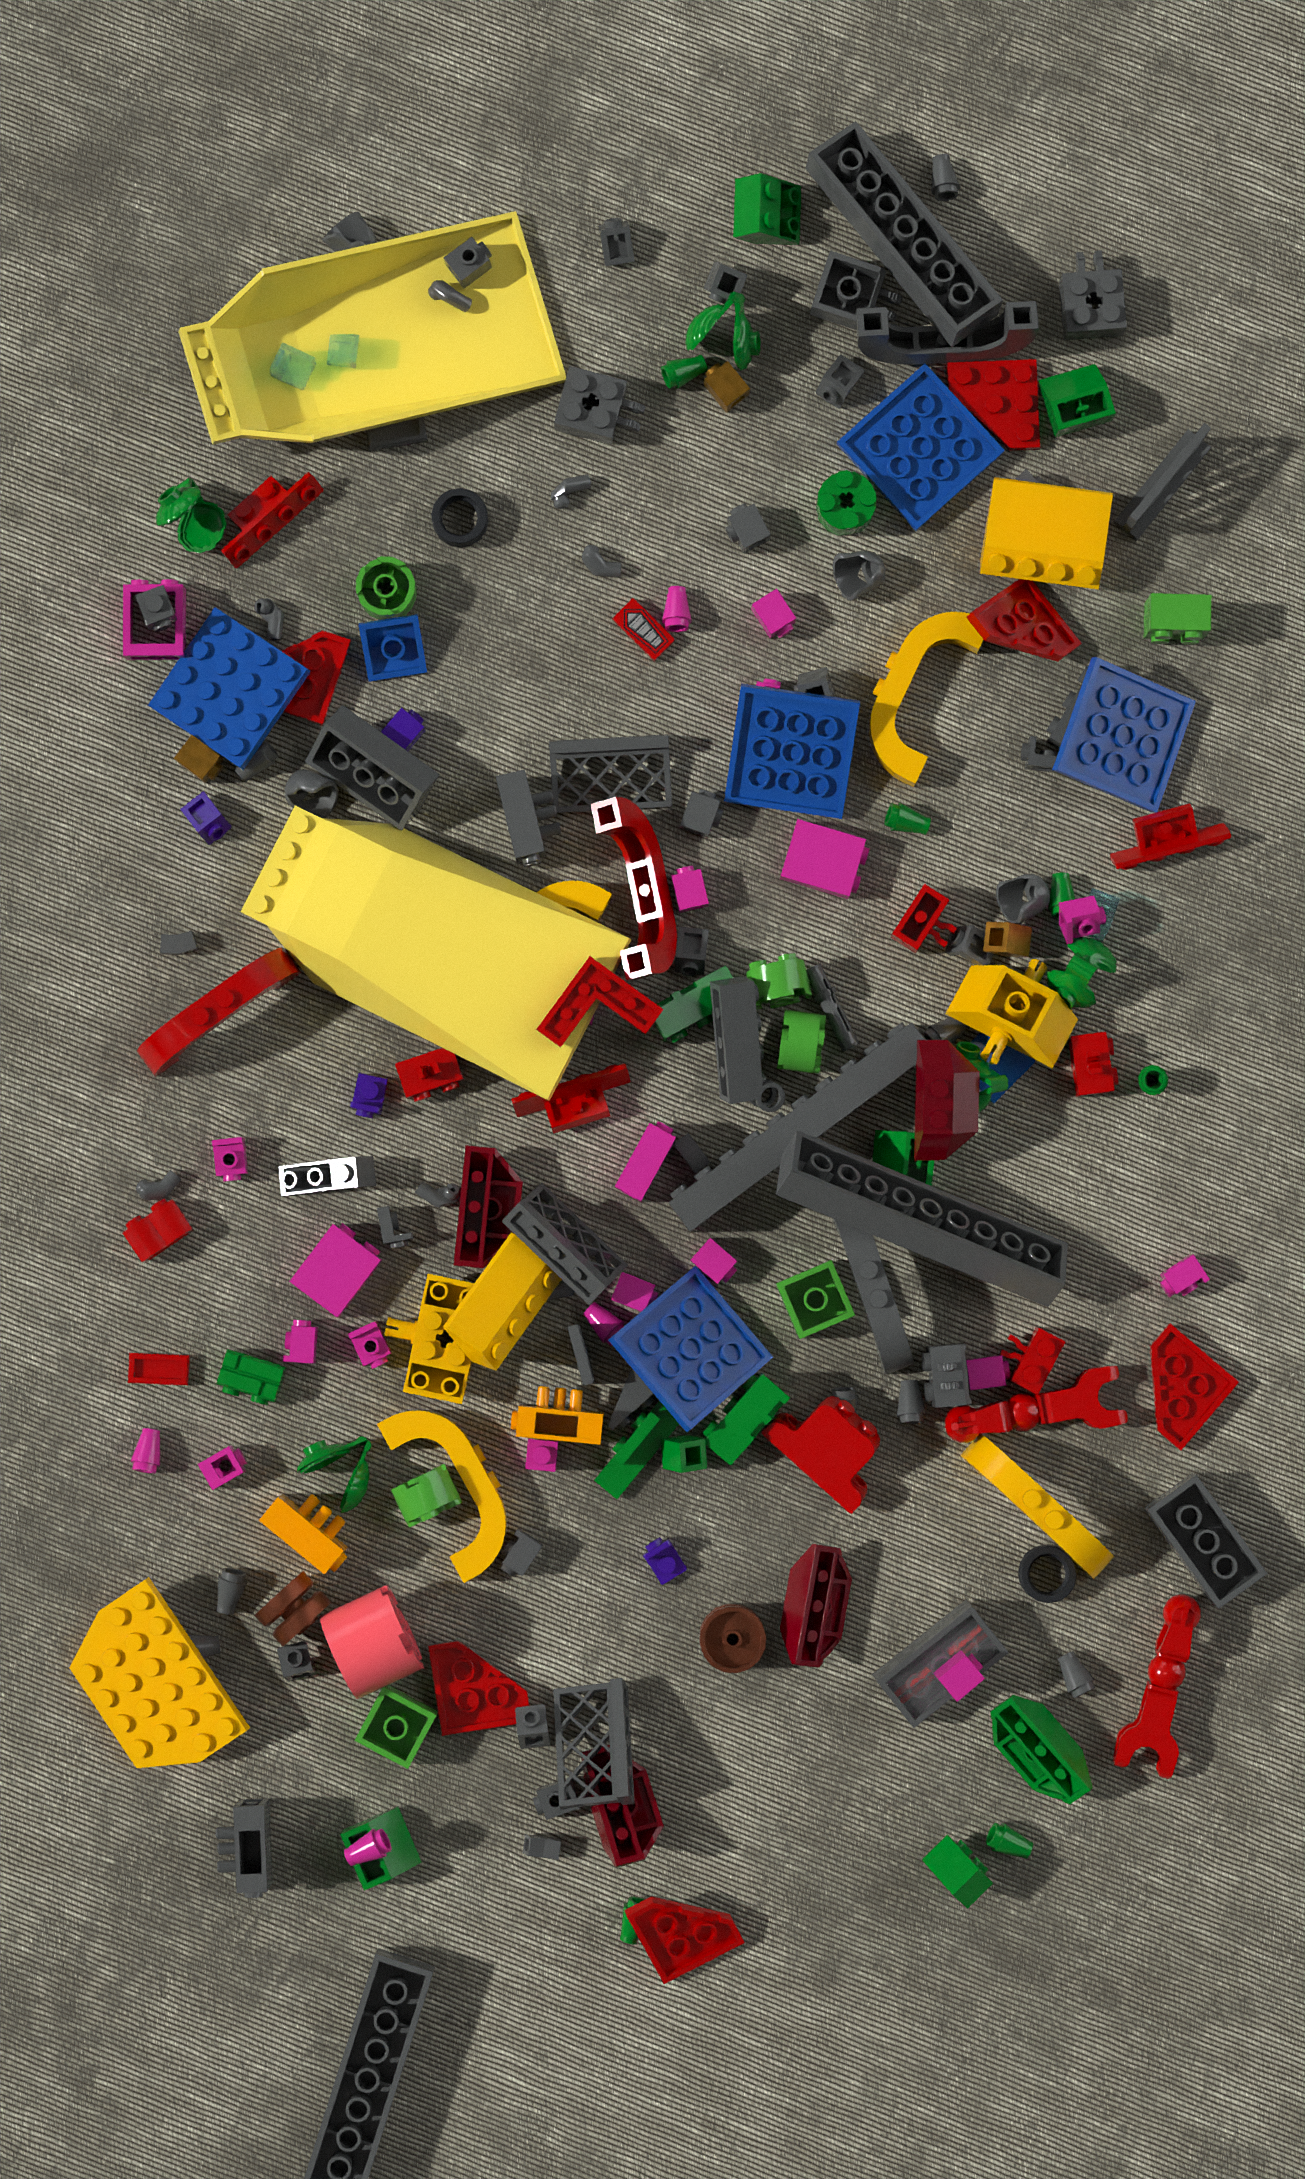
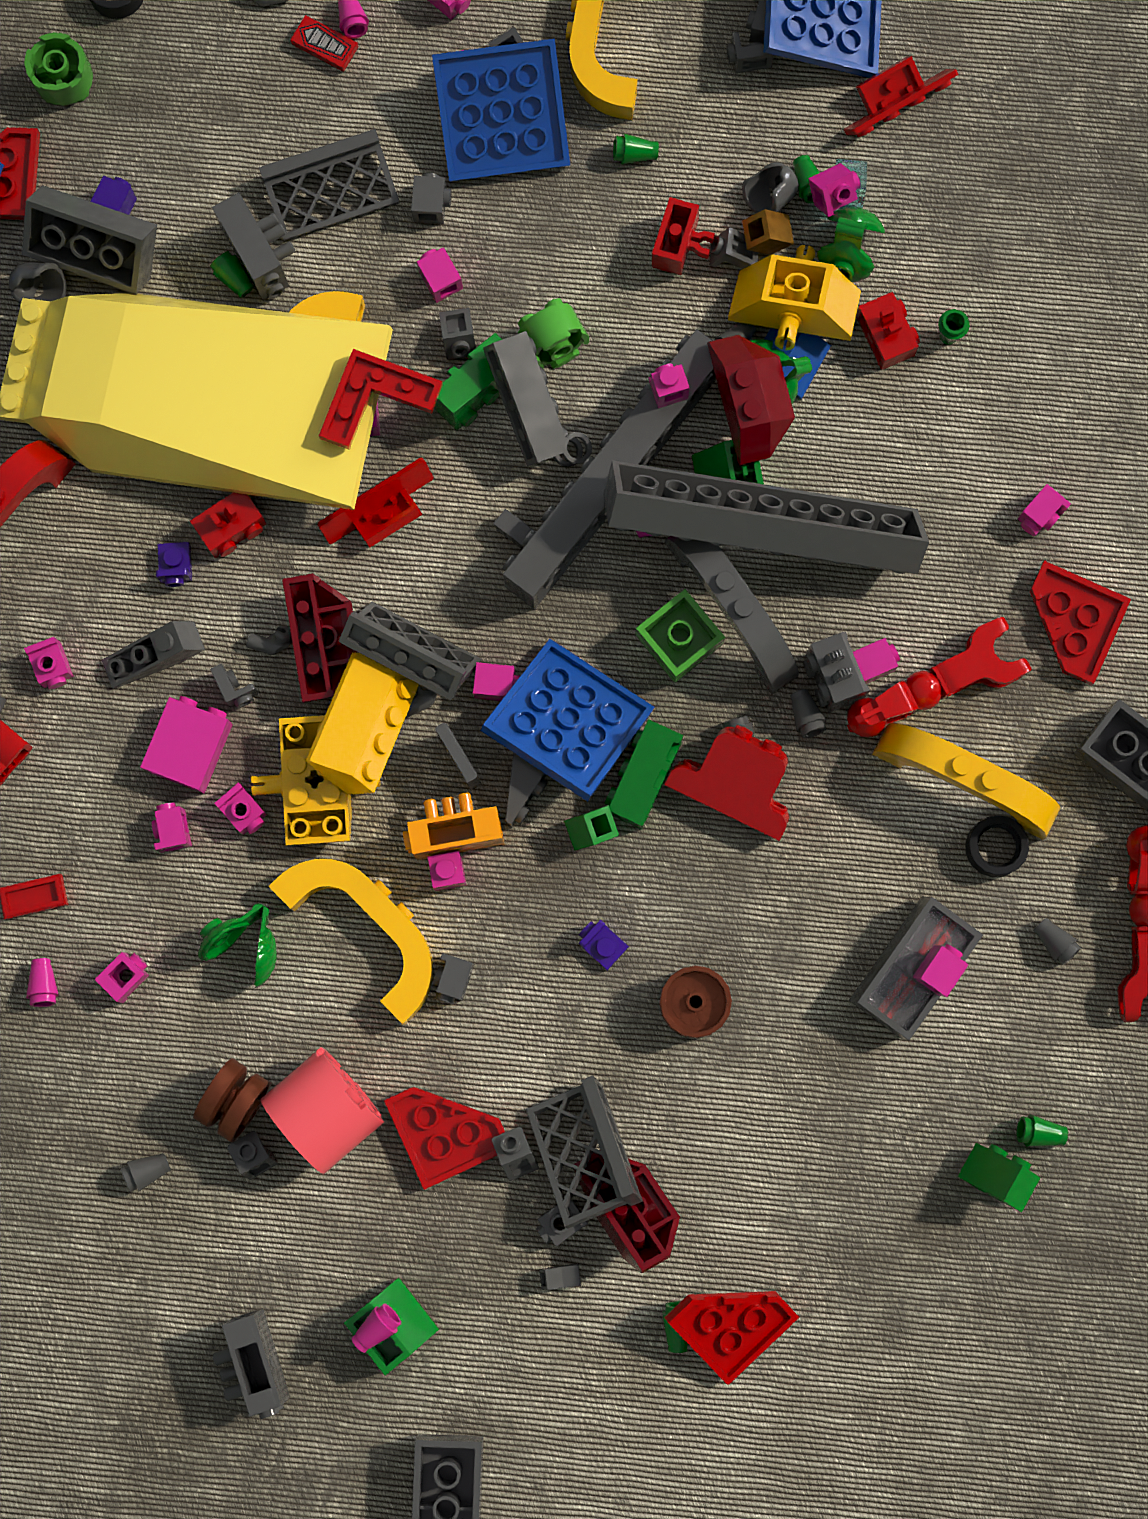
camera: 10 degrees left, 5 degrees down
yellow plate [69,1577,250,1768] -> none
green brick [216,1349,287,1405] -> none
dark grey cone [216,1568,248,1615] -> none
light orange piece [259,1494,348,1574] -> none
bright green brick [354,1685,438,1769] -> none
blue slope [358,614,427,682] -> none
bright green brick [391,1464,462,1528] -> none
dark pink cone [583,1302,624,1346] -> none
red arch [591,797,677,981] -> none
green bracket [594,1401,679,1499] -> none
dark pink brick [615,1121,676,1202] -> none
dark pink brick [690,1238,737,1284] -> none
bright green brick [777,1010,826,1074] -> none
dark pink brick [780,819,870,899] -> none
dark red wedge [780,1544,852,1668] -> none
dark grey pin [806,963,860,1052] -> none
green wedge [990,1695,1093,1804] -> none
red brick [999,1327,1066,1395] -> none
none -> green cone [210,251,254,298]
none -> dark pink brick [648,364,690,408]

